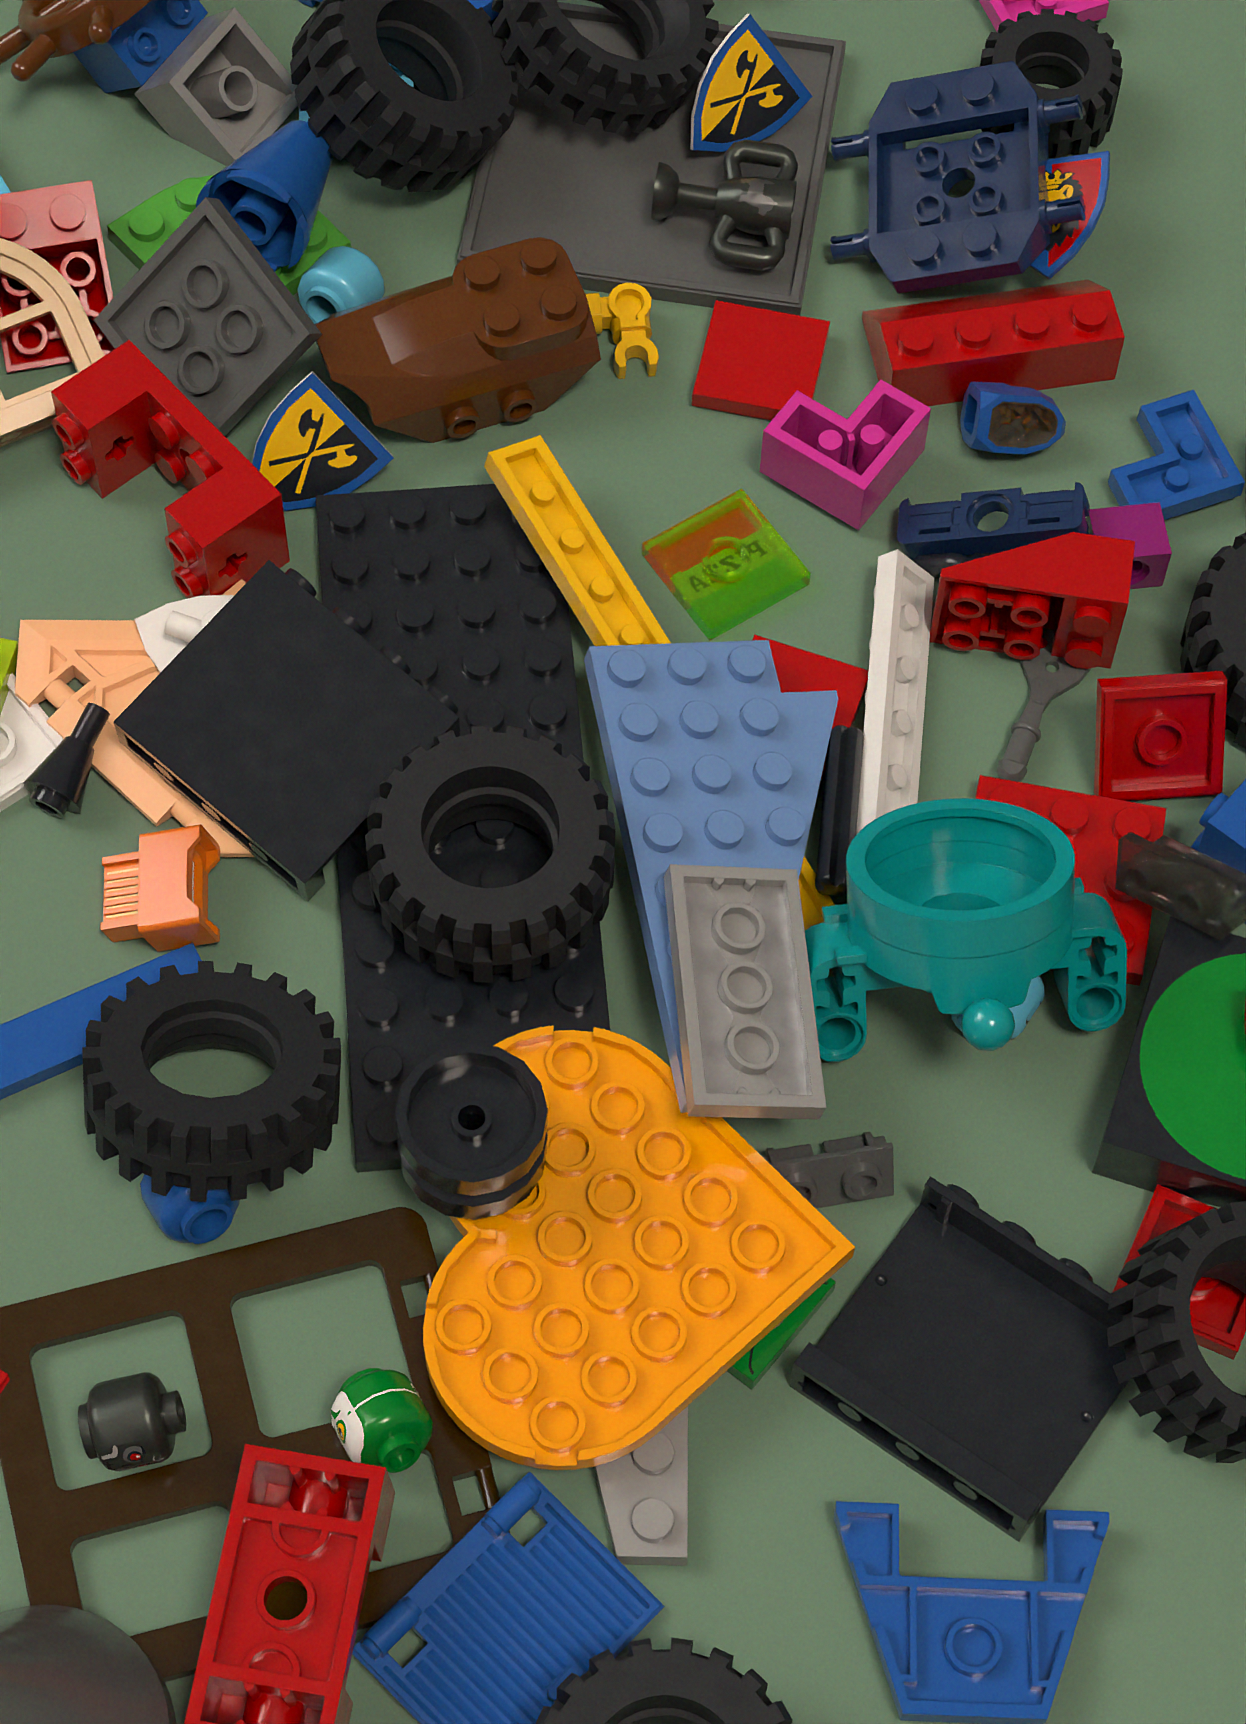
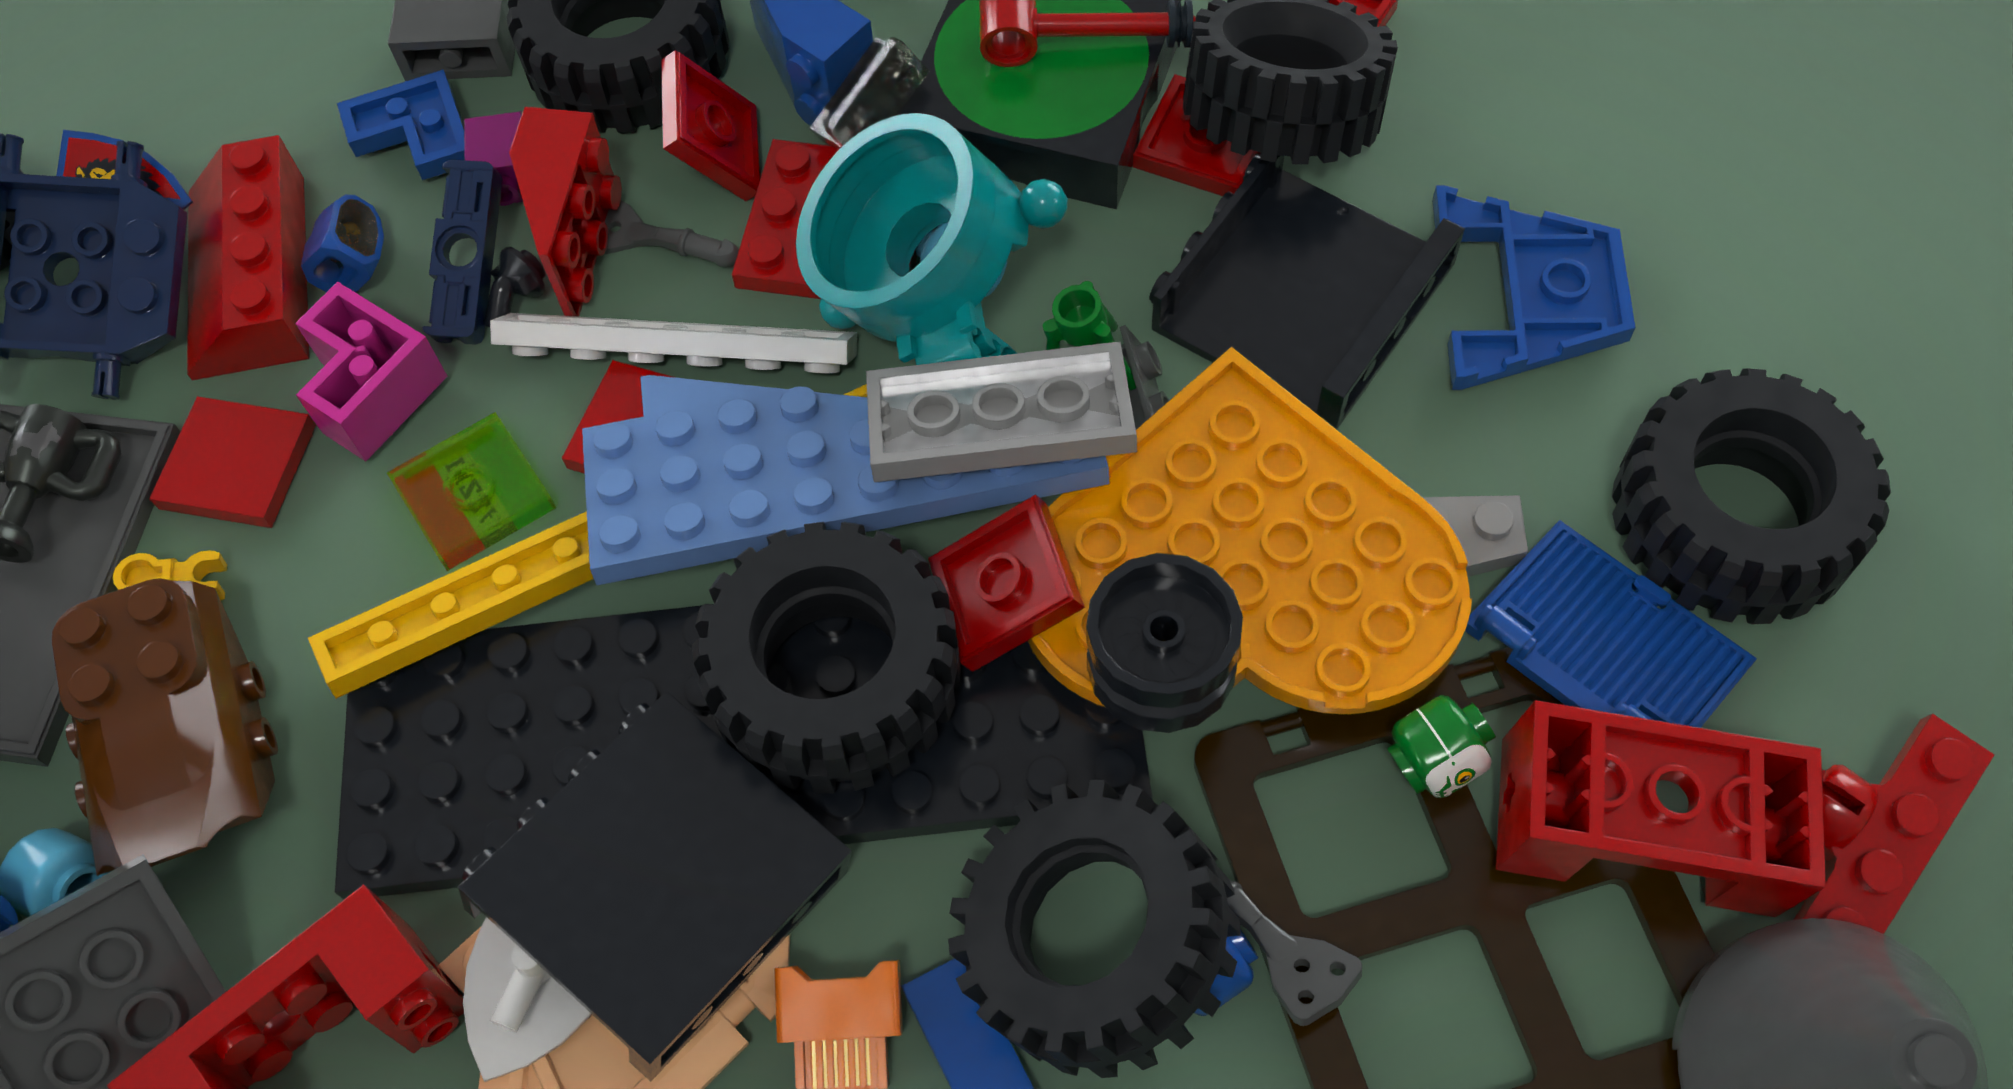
camera: 85 degrees left, 0 degrees up
pearl dark grey head [78,1372,186,1471] -> none
shield [252,371,394,511] -> none
black axle [815,725,864,897] -> none
none -> red tile [928,494,1085,672]
none -> green plant [1043,281,1136,390]
none -> dark grey piece [1227,880,1362,1026]

